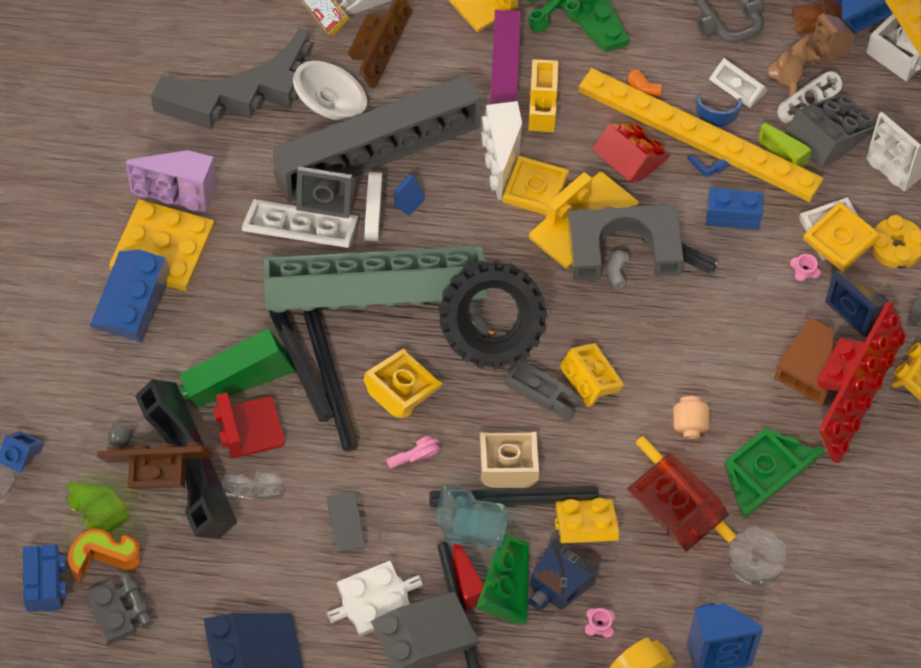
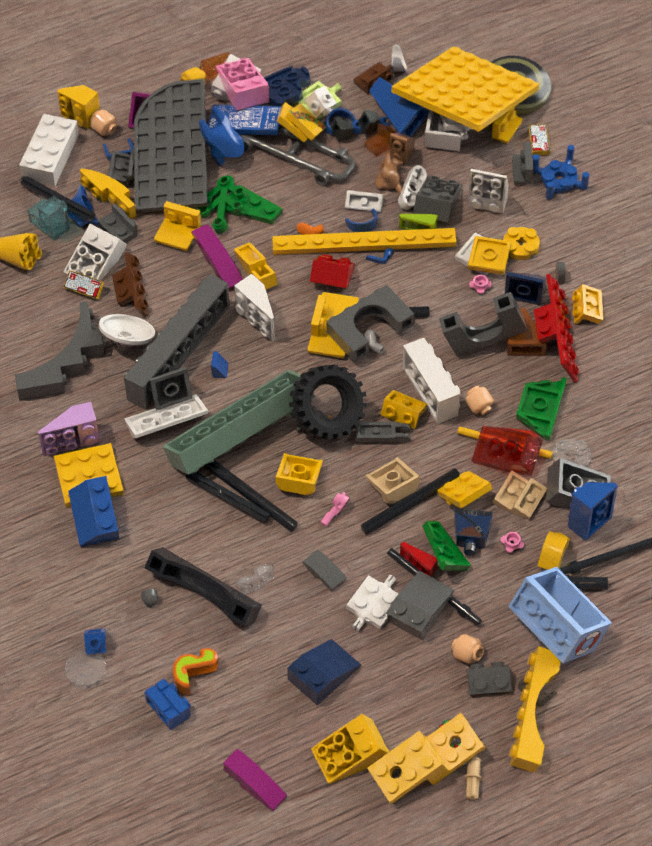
camera: 30 degrees left, 5 degrees down
clear neon green slope [65,482,129,533] -> none
dark grey plate [85,572,153,645] -> none
reddish brown bracket [97,442,212,489] -> none
green slope [179,328,295,407] -> none
red bracket [212,393,285,459] -> none
white beam [365,172,382,241] -> none
clear light blue brick [435,485,509,548] -> none
yellow tile [502,156,569,215] -> none
blue brick [706,187,764,230] -> none
none -> white brick [403,338,461,424]
none -> dark grey arch [439,292,528,356]
none -> tan slope [492,470,547,519]
none -> dark grey slope [546,458,611,508]

